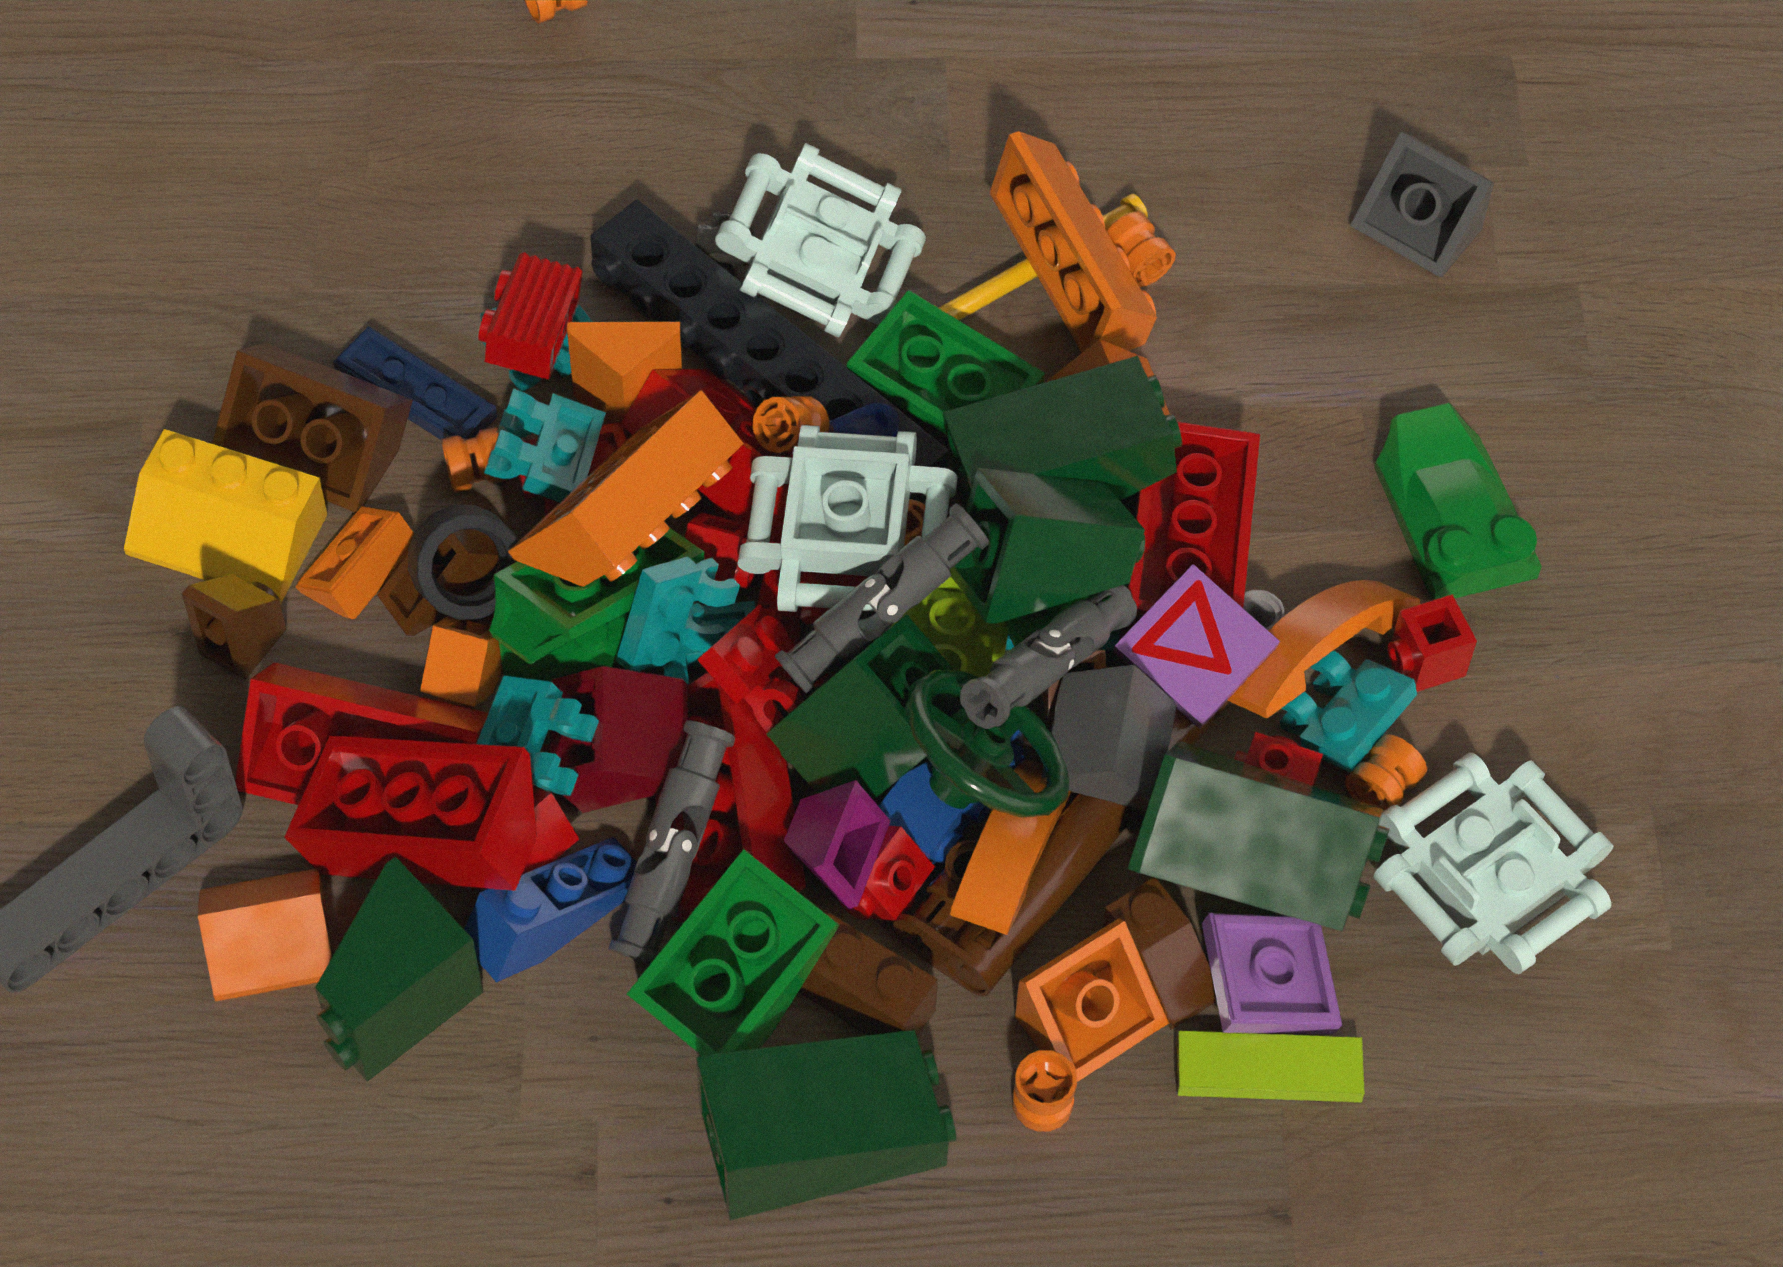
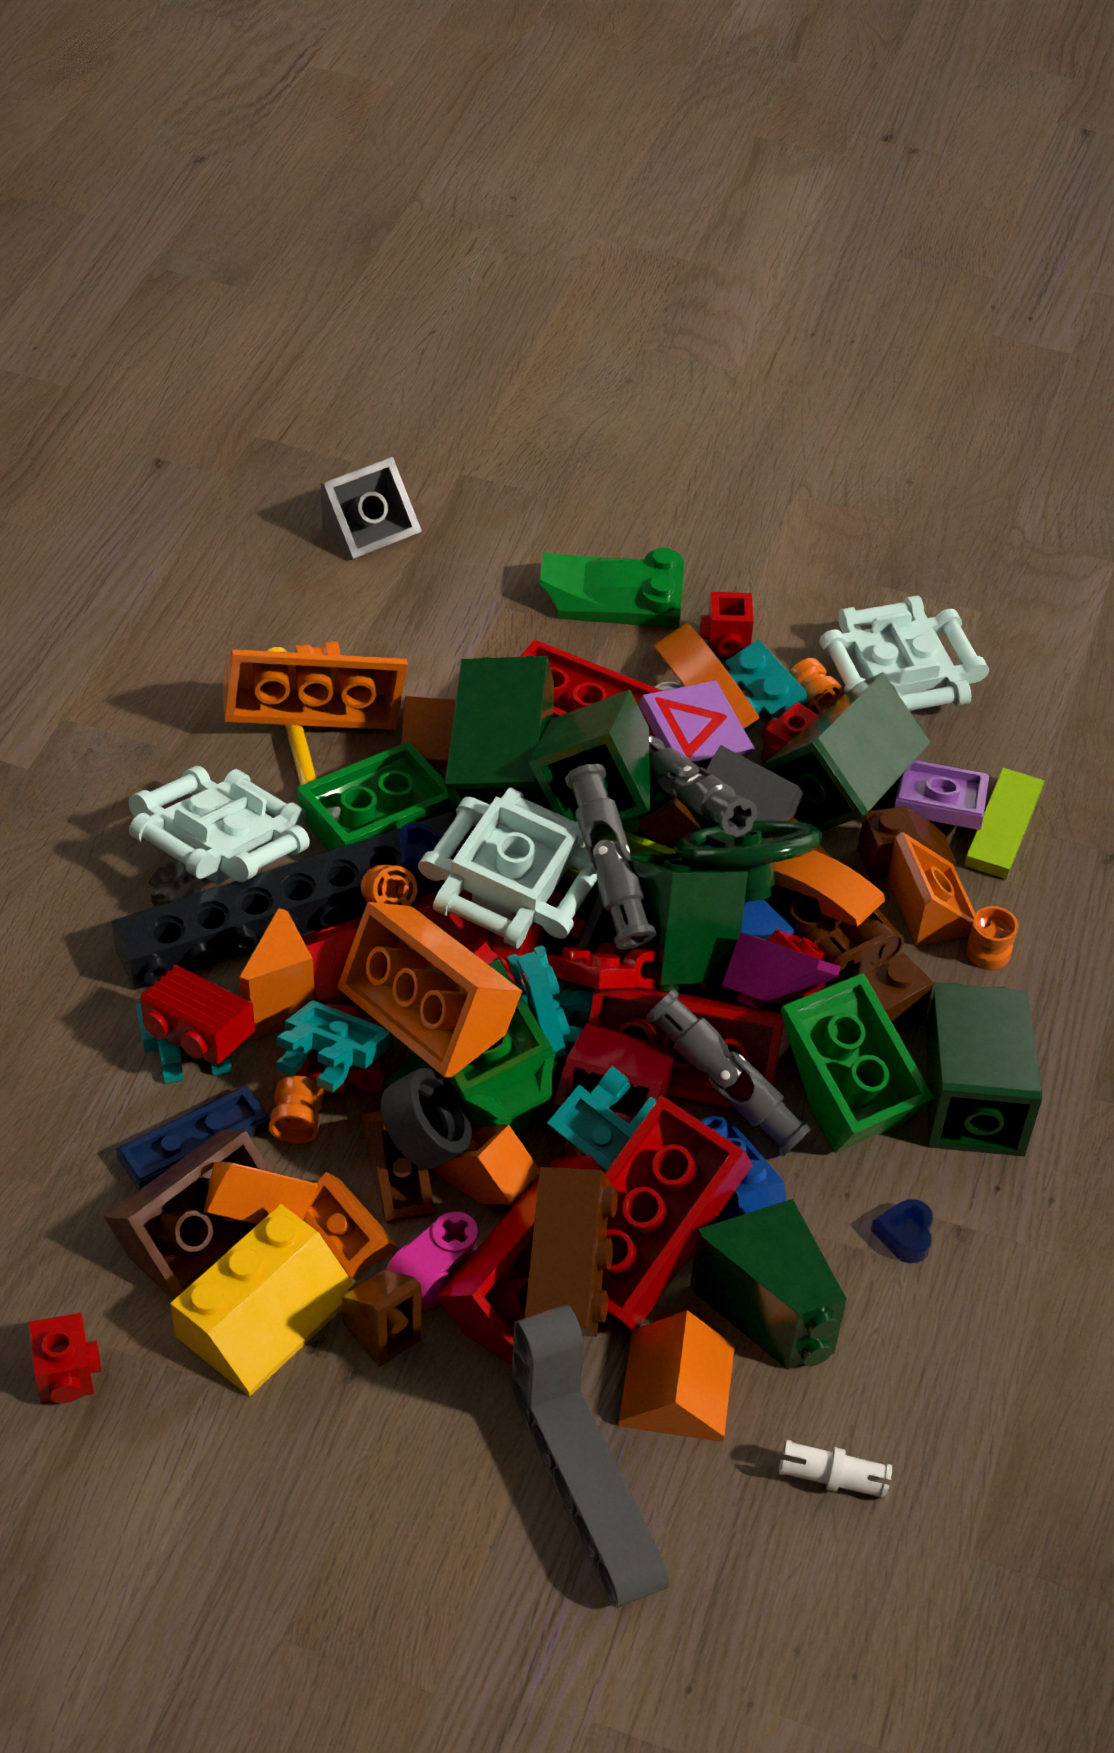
camera: 70 degrees left, 10 degrees down
none -> red brick [29,1312,102,1404]
none -> orange slope [203,1162,318,1225]
none -> dark pink piece [386,1211,478,1311]
none -> reddish brown brick [525,1167,618,1337]
none -> white pin [779,1440,892,1500]
none -> clear blue tile [871,1199,933,1263]

